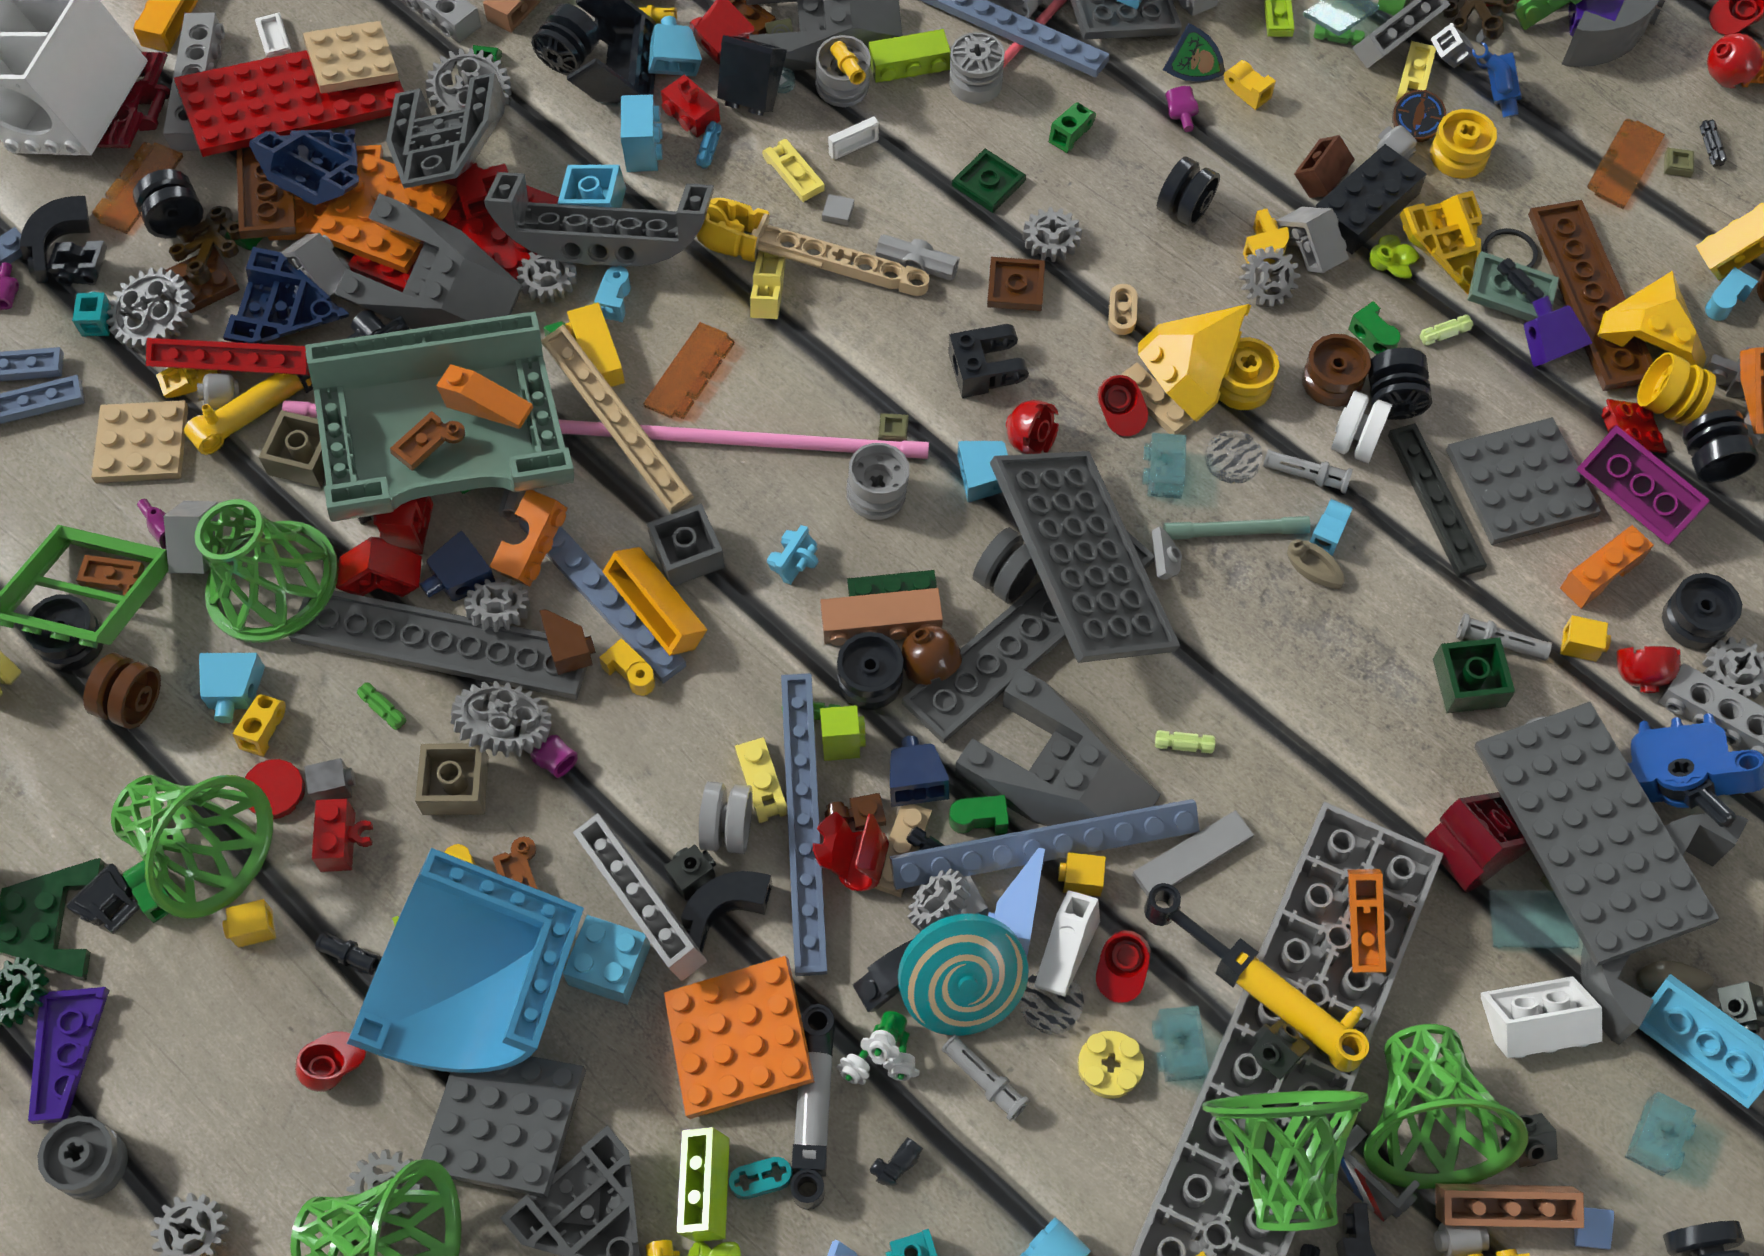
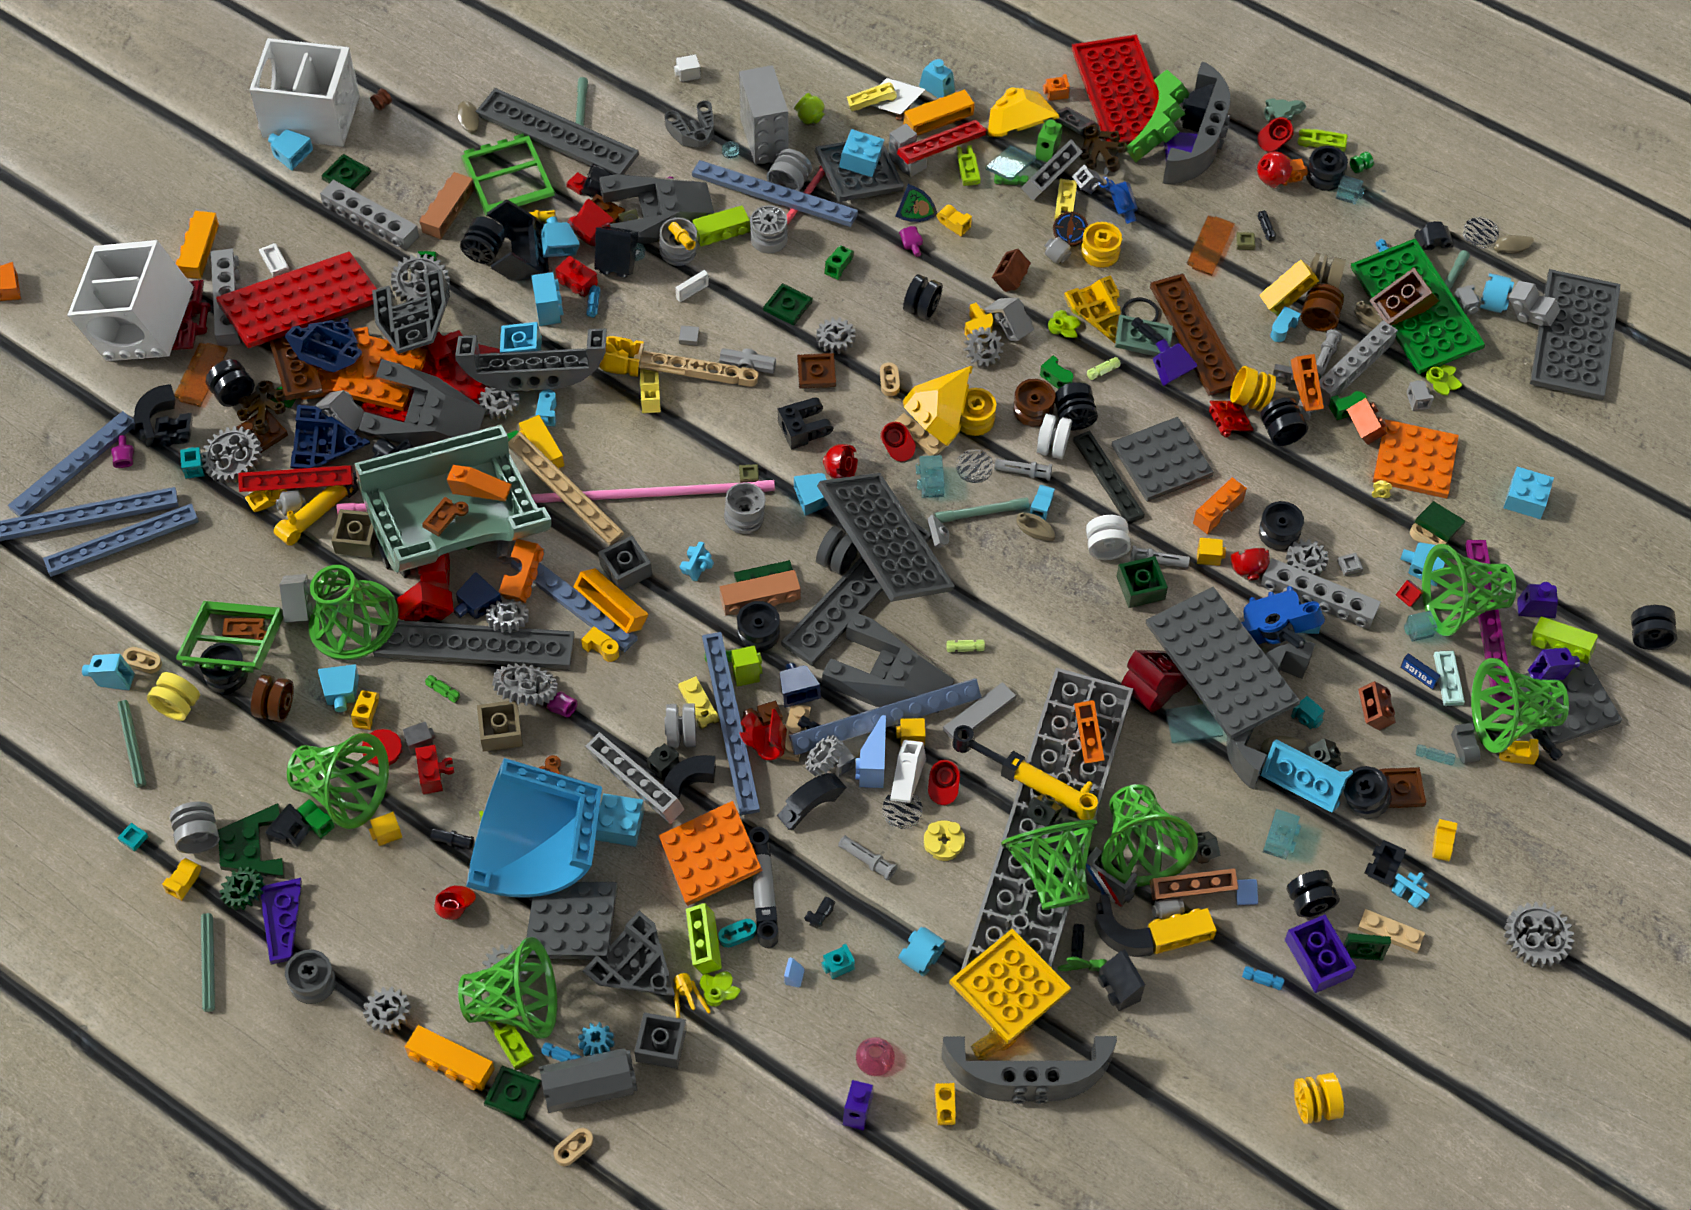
camera: 10 degrees left, 5 degrees down
tan plate [91,400,188,483] -> none
magenta piece [137,499,166,549] -> none
tan plate [303,21,399,93] -> none
reddish brown slope [539,609,596,675] -> none
clear orange windscreen [643,322,735,419] -> none
light yellow plate [762,139,825,202] -> none
white plant [837,1011,920,1085] -> none
teal dish [898,913,1029,1036] -> none
reddish brown cylinder [901,626,962,685] -> none
green leg [949,795,1009,835] -> none
clear light blue brick [1152,1006,1209,1082] -> none
black brick [1316,144,1427,255] -> none
white slope [1481,976,1602,1058] -> none
magenta brick [1576,425,1711,546] -> none
yellow wedge [1598,271,1707,369] -> none
none -> white wheel [1086,515,1131,560]
none -> teal brick [1291,695,1325,730]

